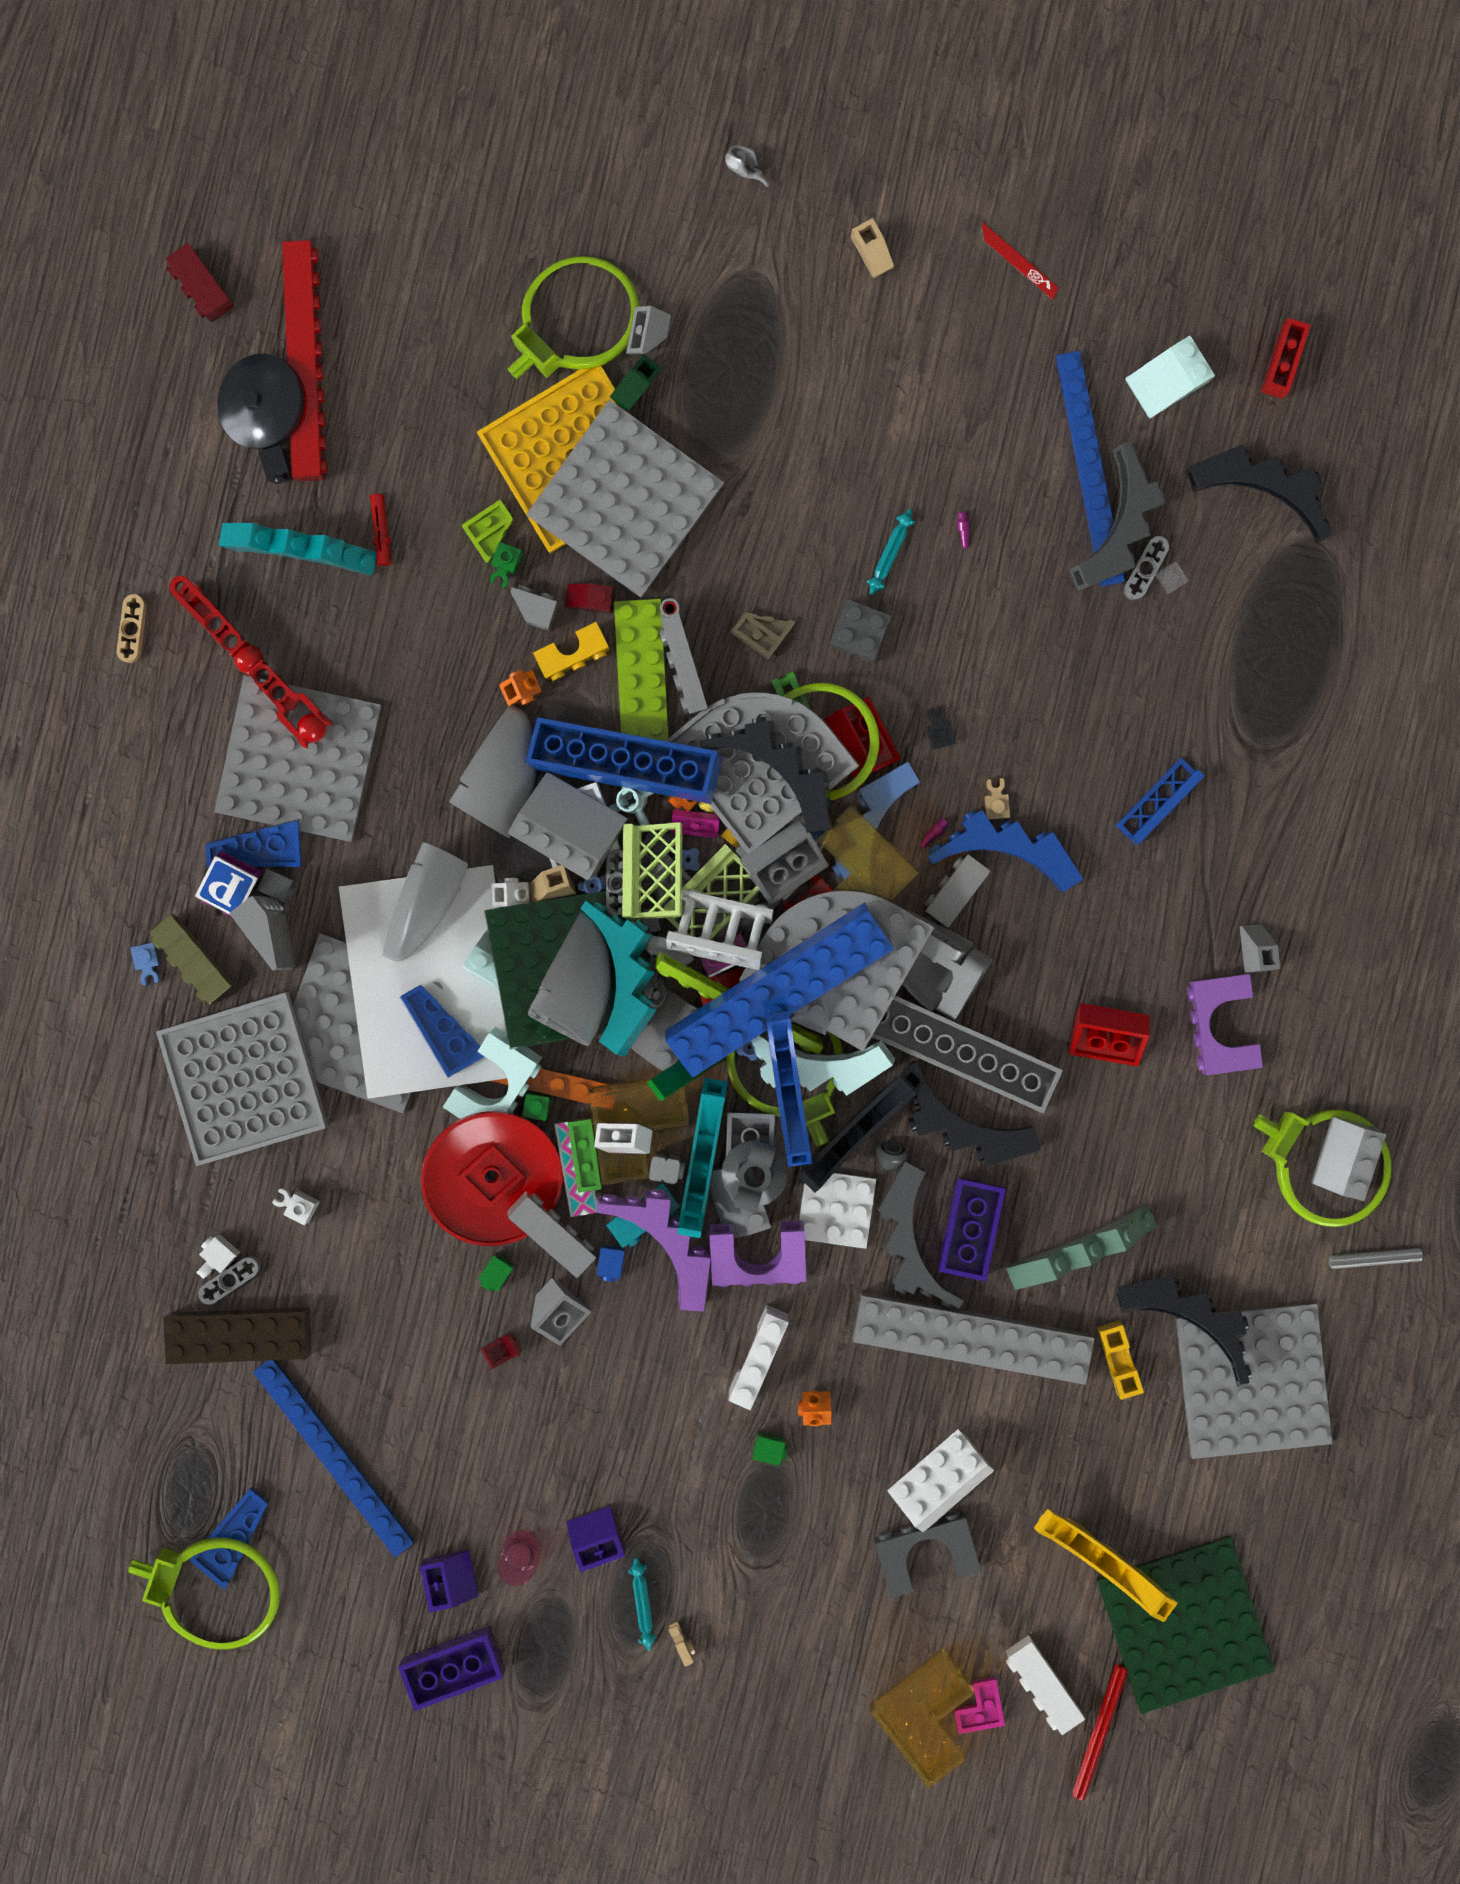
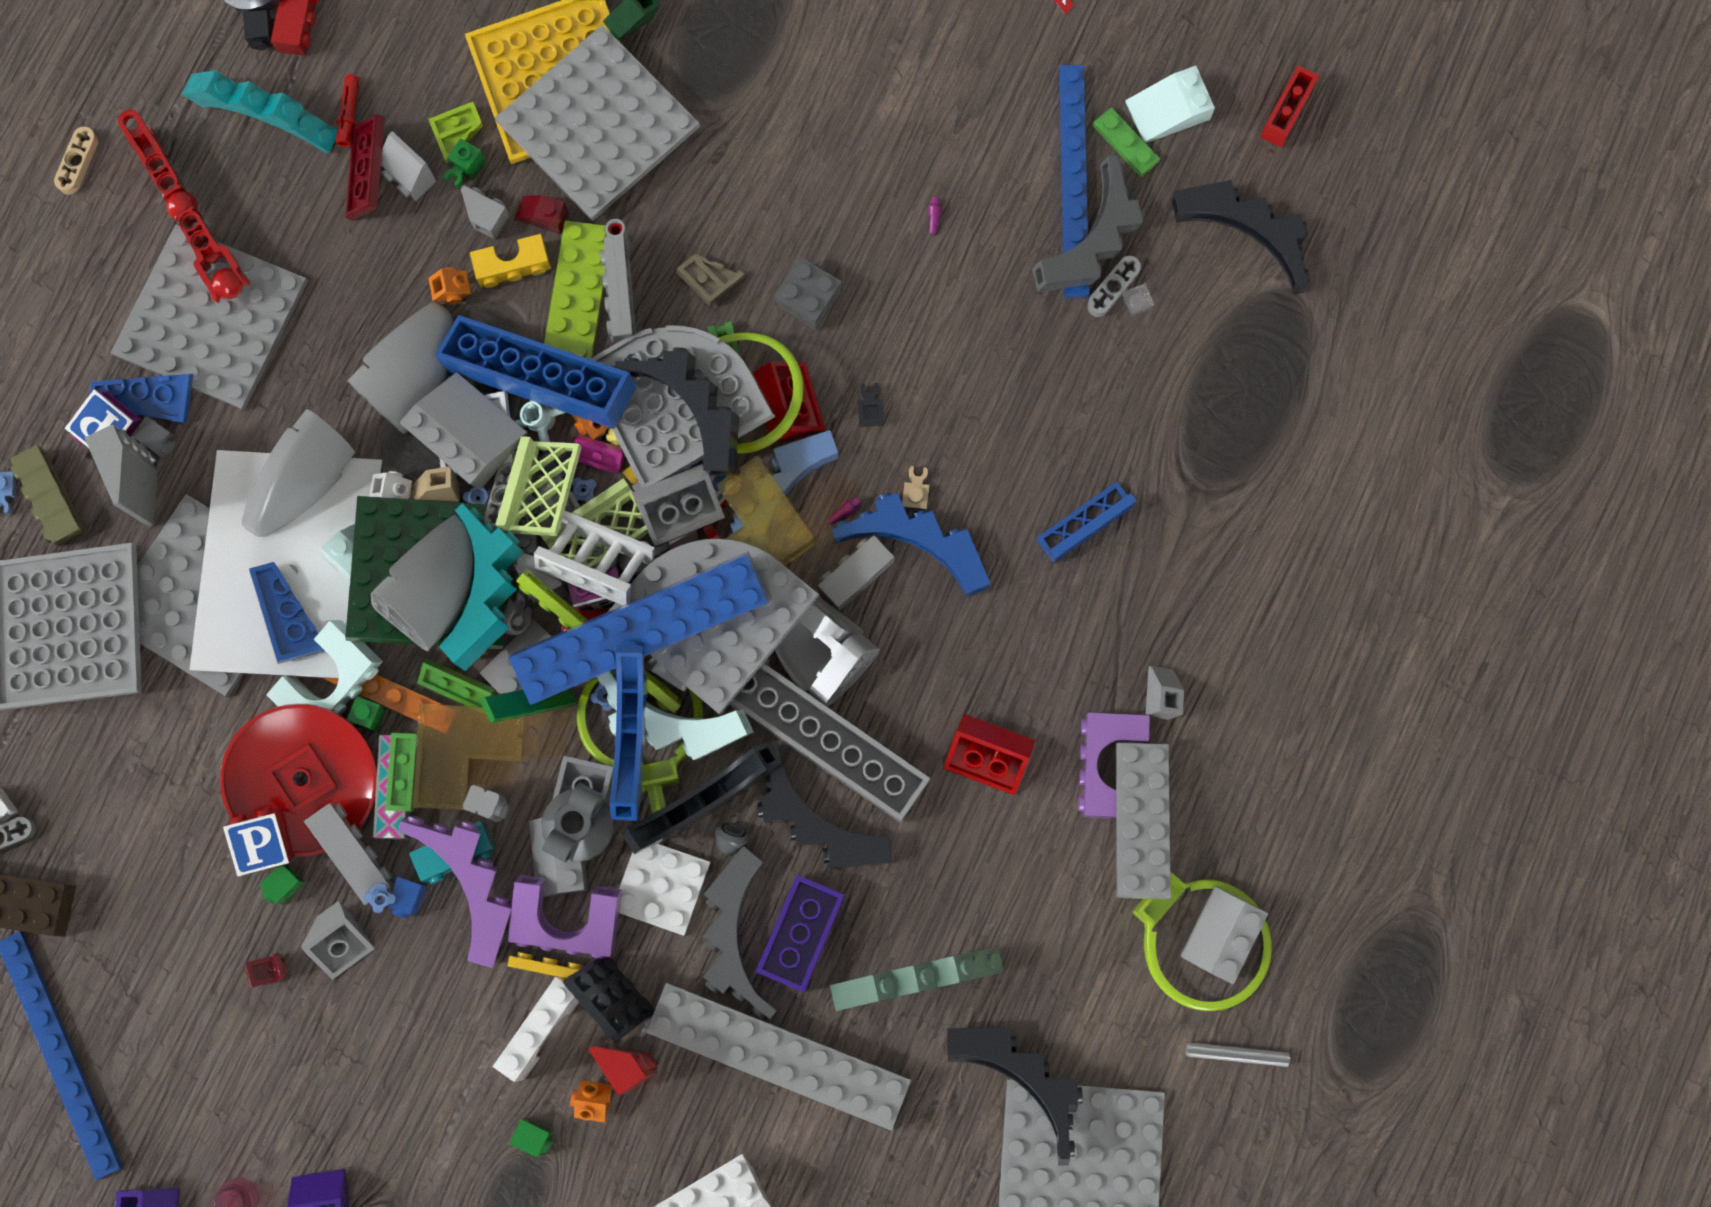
camera: 15 degrees right, 10 degrees down
white brick [272,1188,320,1225] -> none
white brick [594,1123,653,1154] -> none
teal arch [677,1077,728,1238] -> none
teal wheel [867,509,915,595] -> none
yellow arch [1096,1320,1144,1400] -> none
none -> piece [223,806,293,876]
none -> dark red tile [345,114,385,220]
none -> medium blue plate [364,883,395,913]
none -> light grey slope [380,131,437,201]
none -> bright green plate [417,658,495,714]
none -> yellow plate [507,952,584,978]
none -> black plate [562,957,655,1043]
none -> red slope [589,1044,658,1096]
none -> bright green plate [1093,107,1160,177]
none -> light grey plate [1116,743,1171,900]

